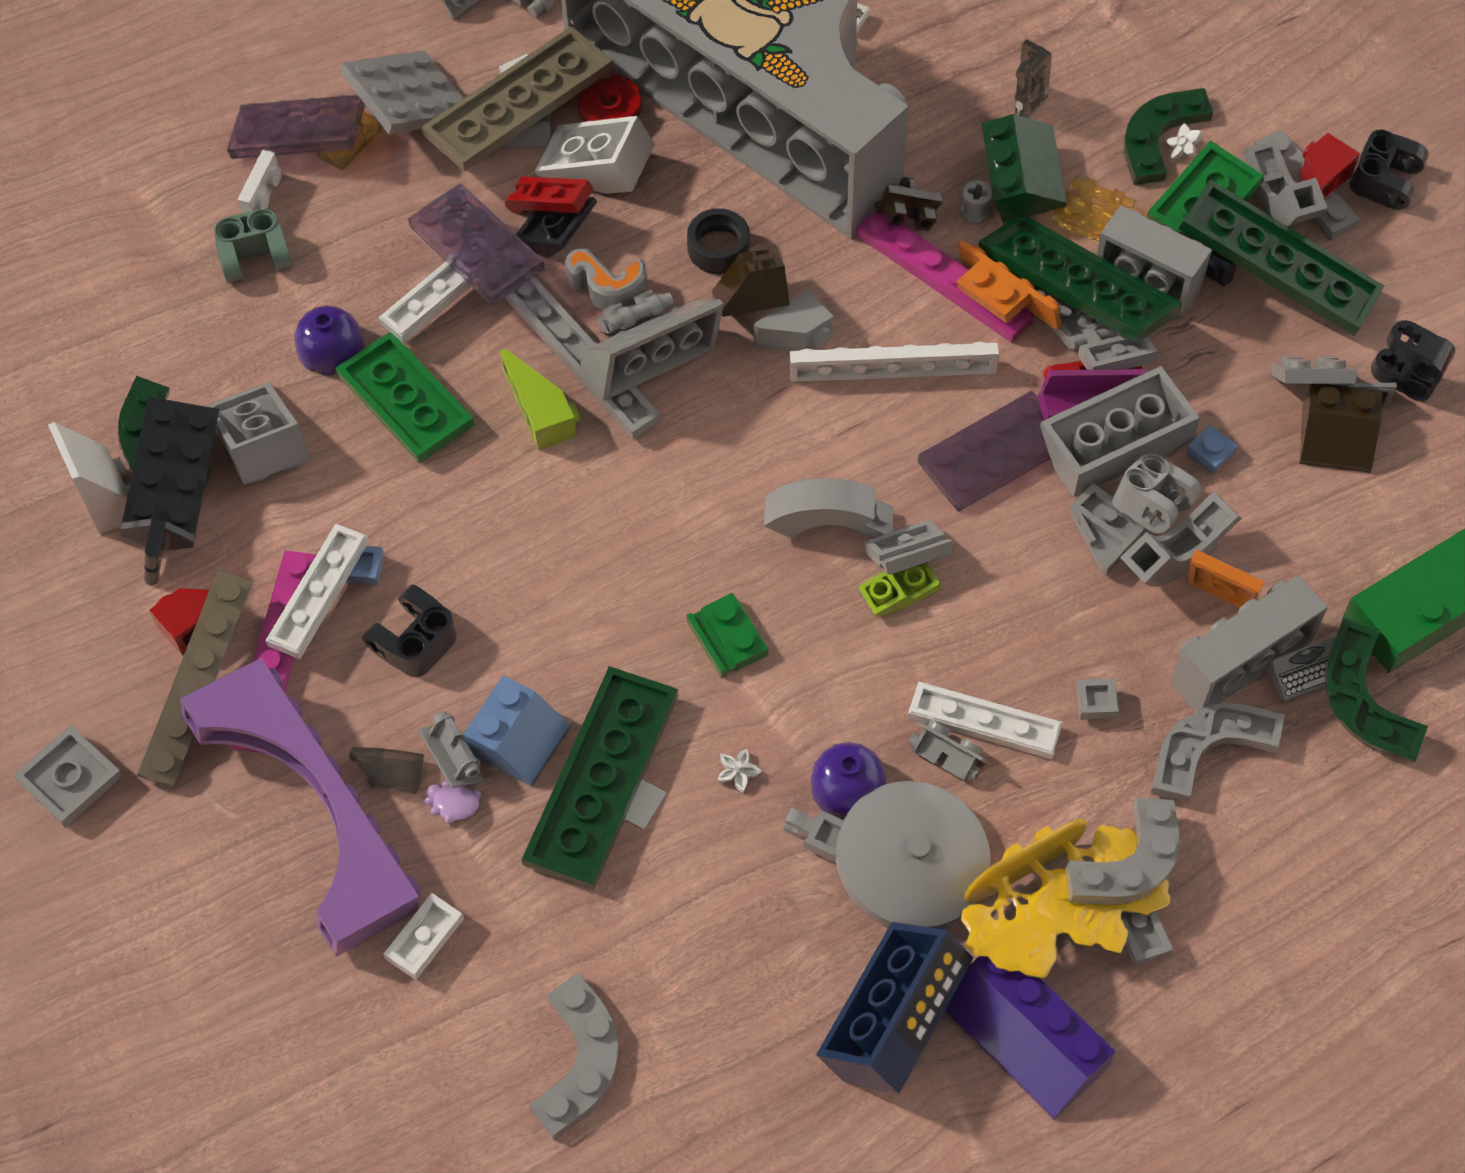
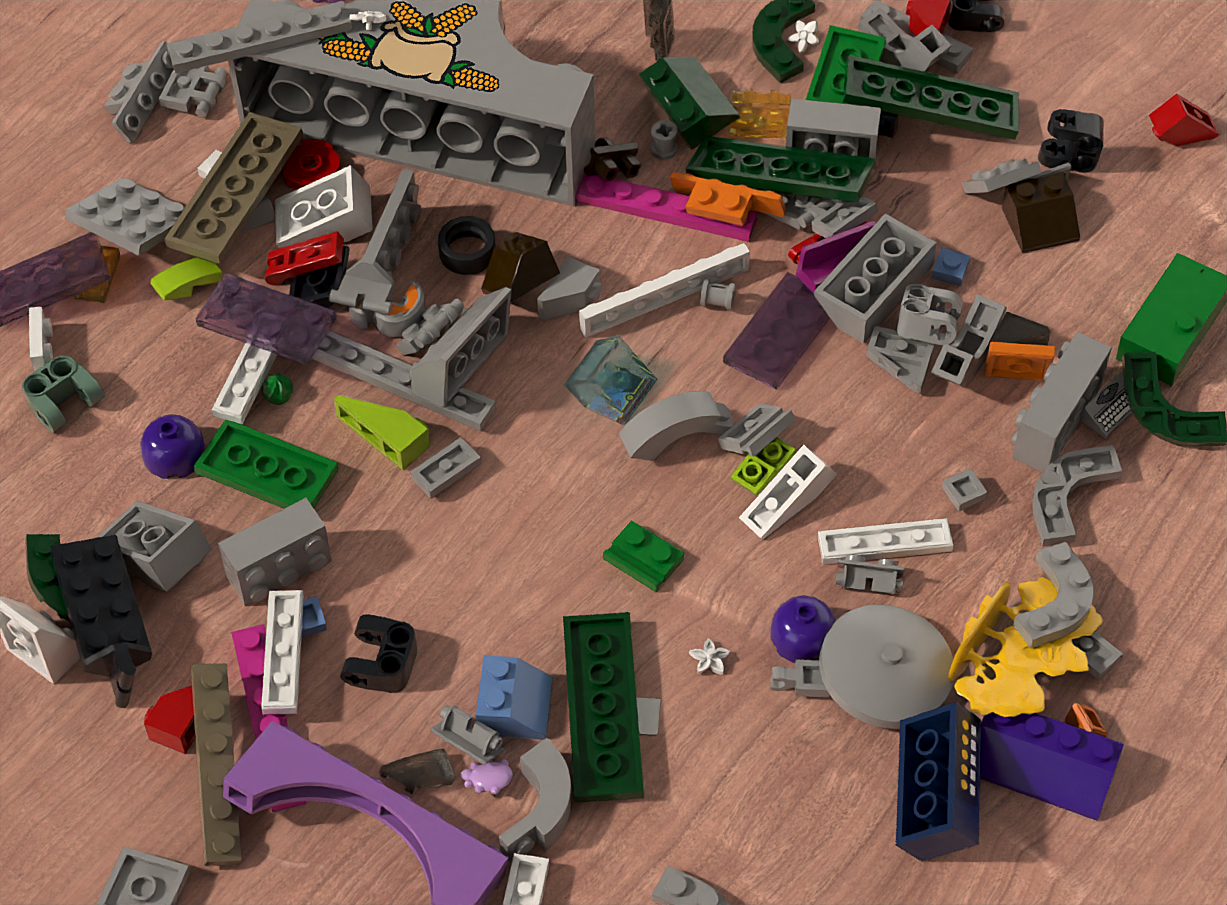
camera: 25 degrees left, 5 degrees down
none -> lime slope [150,257,222,301]
none -> light grey brick [218,498,332,606]
none -> green plate [261,372,293,405]
none -> light grey hinge [329,169,421,315]
none -> light grey plate [410,437,481,499]
none -> light grey arch [499,738,572,862]
none -> clear light blue slope [564,335,658,425]
none -> light grey bush [700,279,736,310]
none -> white slope [739,445,838,539]
none -> clear smoke slope [989,311,1050,346]
none -> orange slope [1064,703,1108,737]

